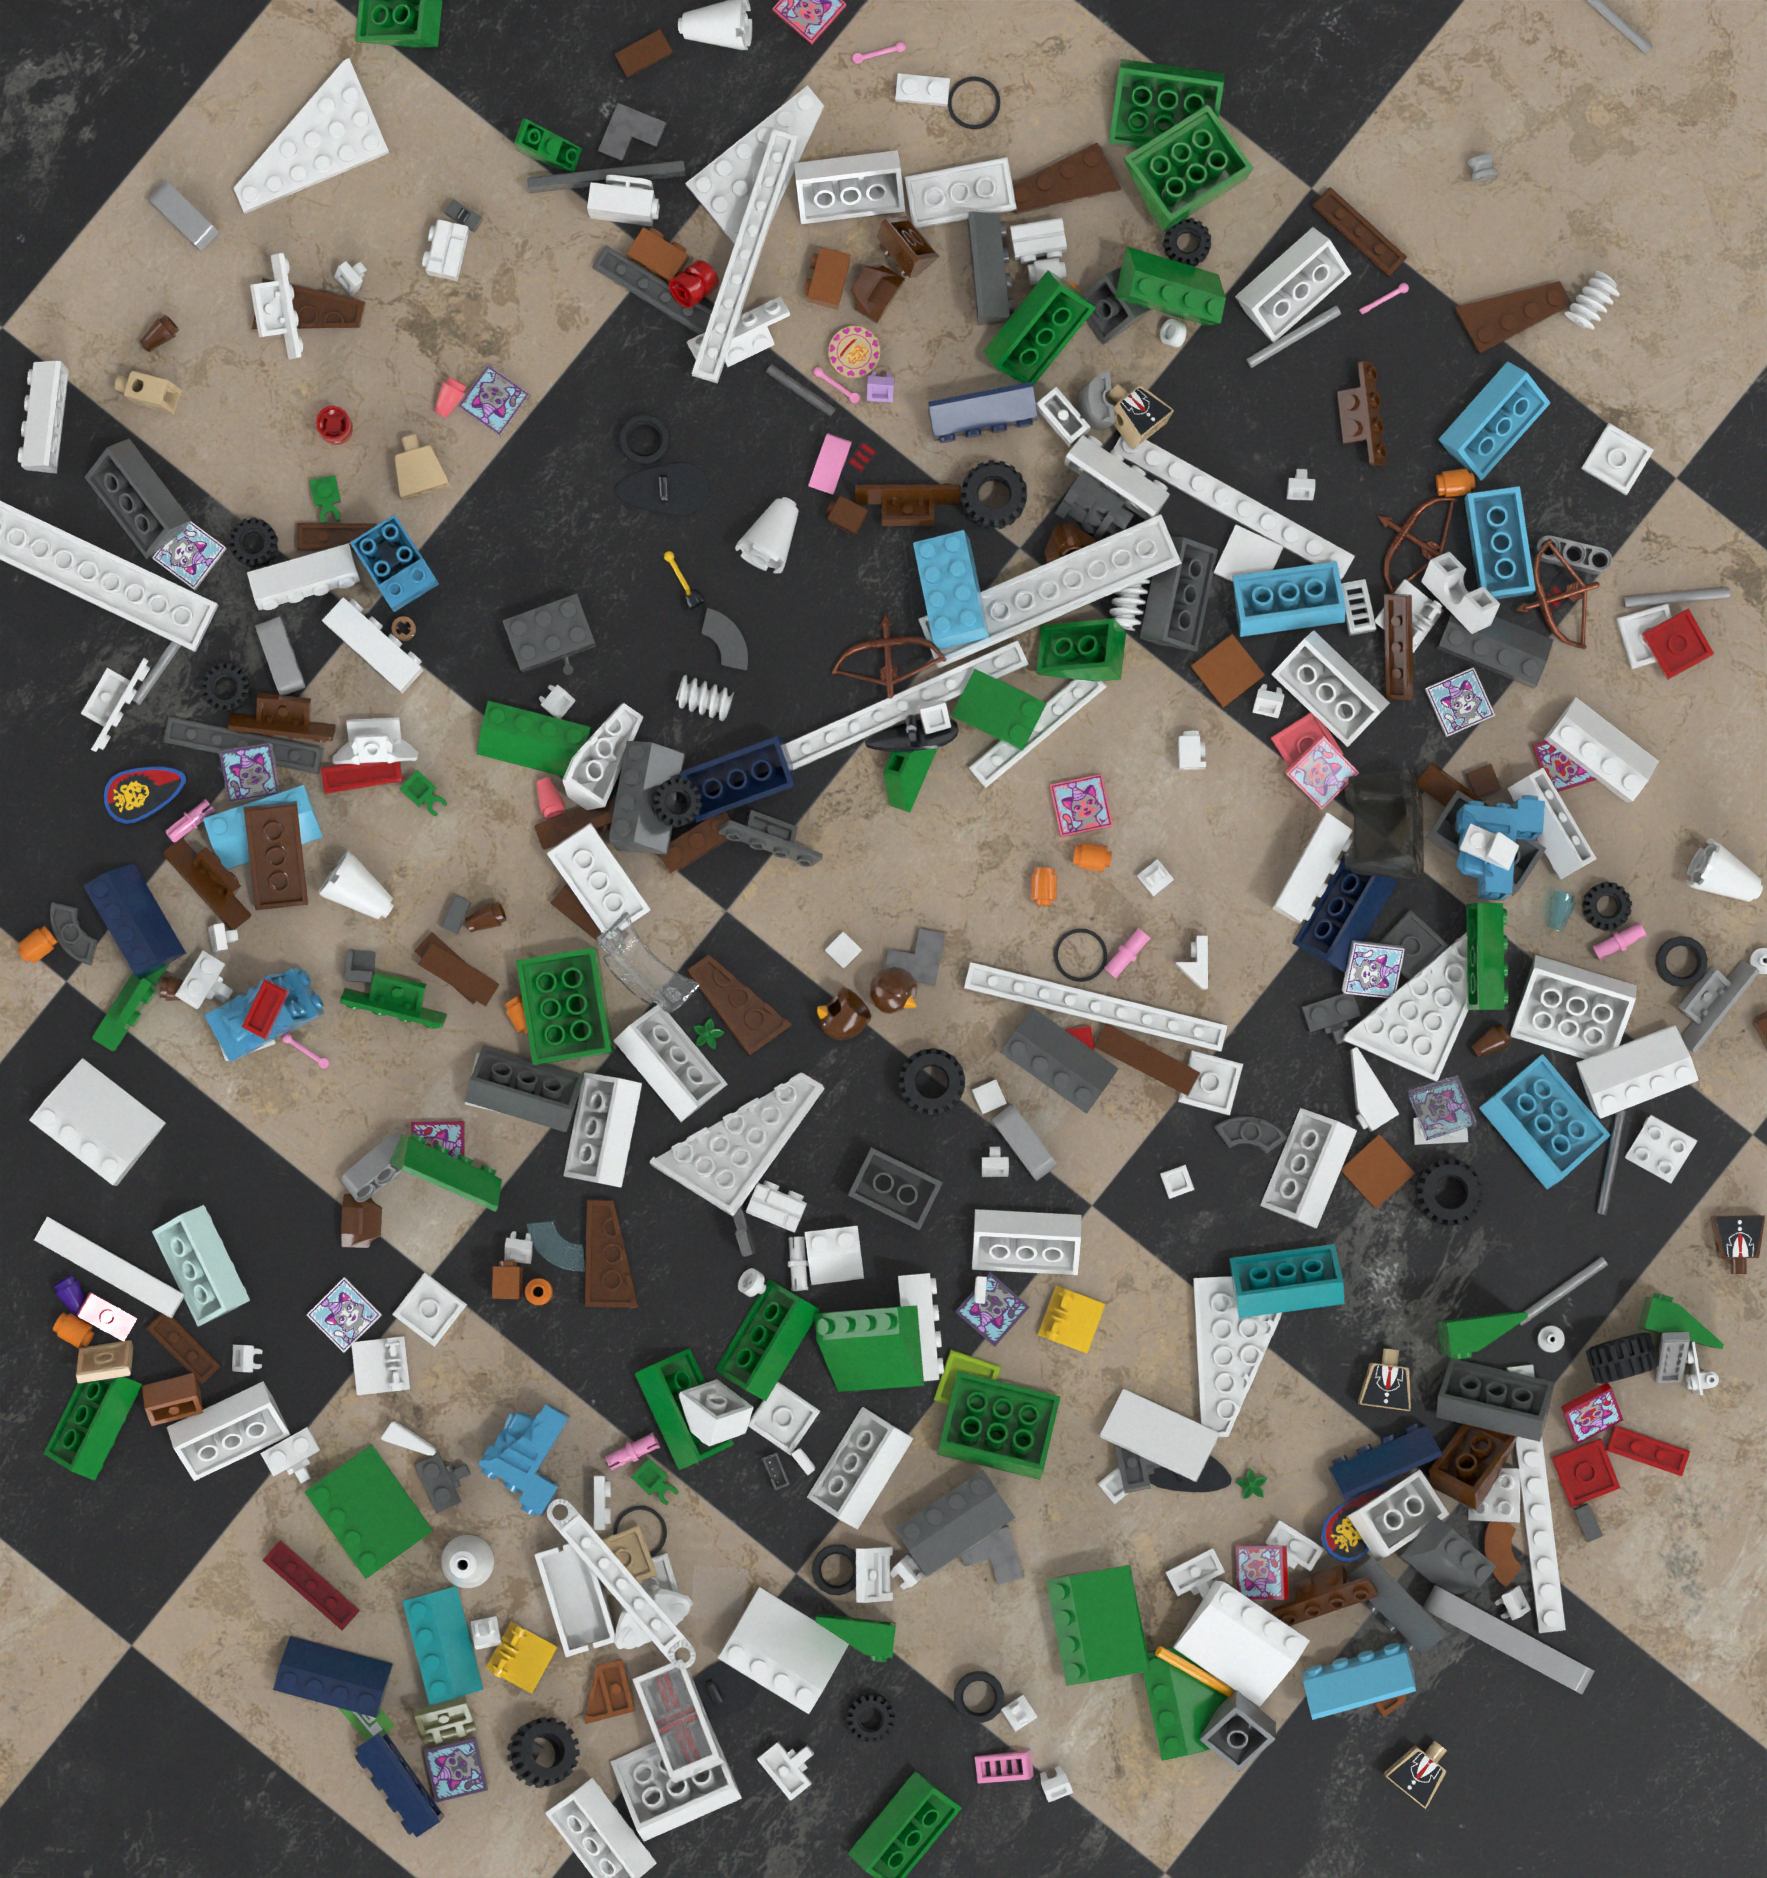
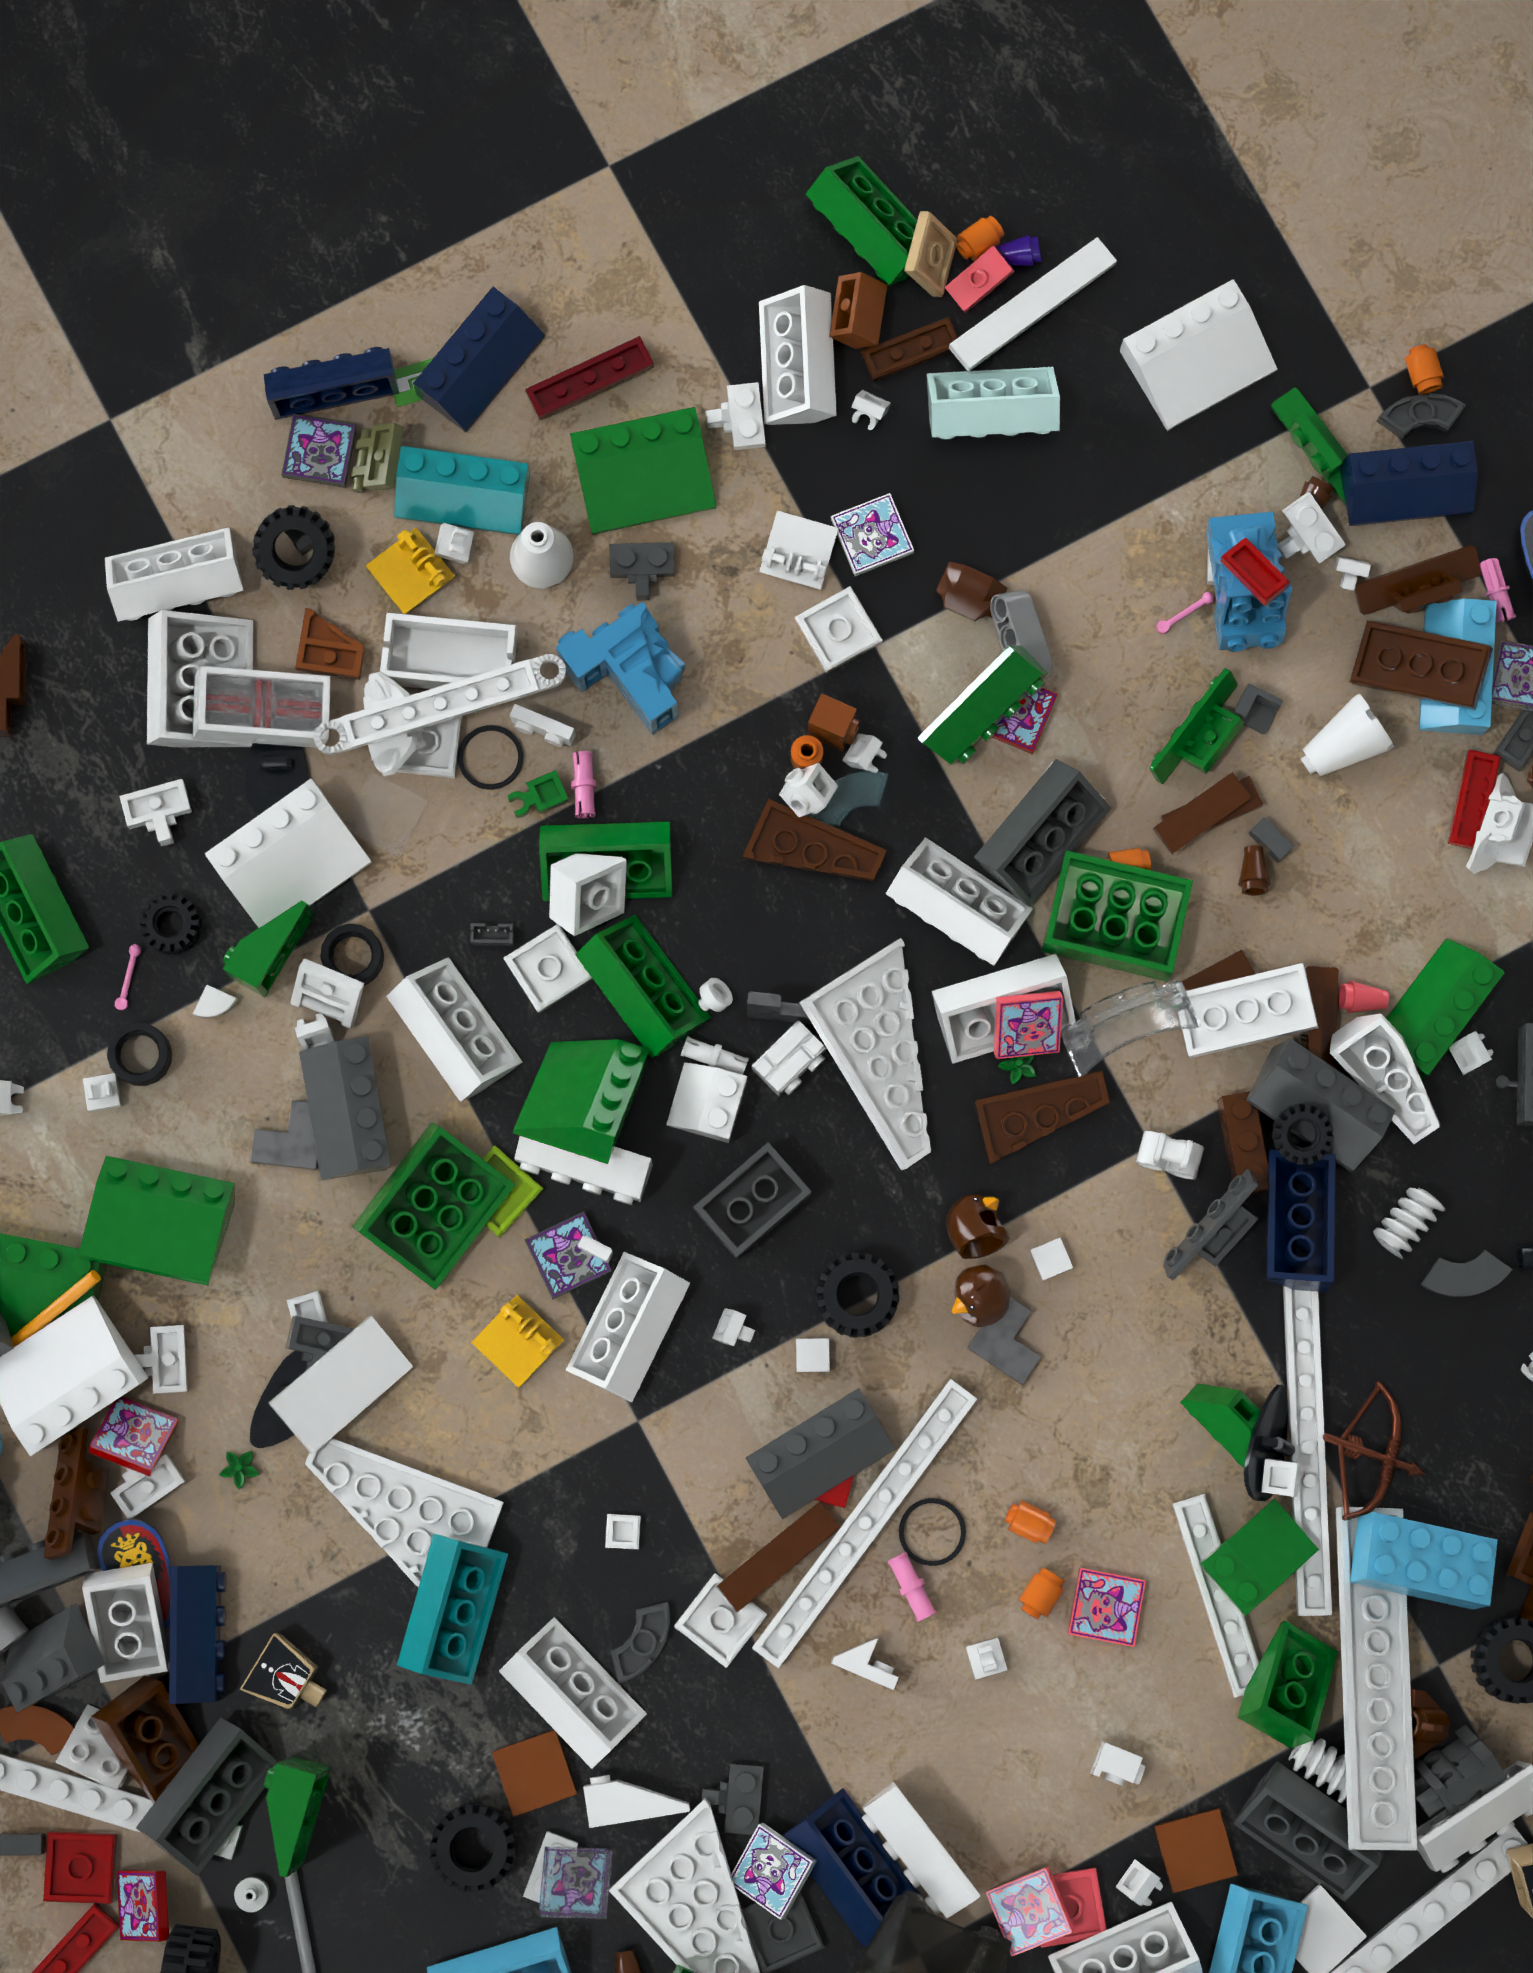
camera: 110 degrees right, 5 degrees down
white slope [381,1421,438,1456] -> none
green plate [400,770,448,817] -> none
tan tile [602,1525,658,1595] -> none
white tile [791,1448,815,1475] -> none
bright pink slope [975,1750,1034,1783] -> none
light grey beam [991,1104,1058,1181] -> none
none -> bright pink hinge [115,944,142,1011]
none -> white tile [193,985,238,1018]
none -> white brick [779,763,838,817]
none -> tile [994,991,1063,1059]
none -> white piece [1136,1131,1204,1180]

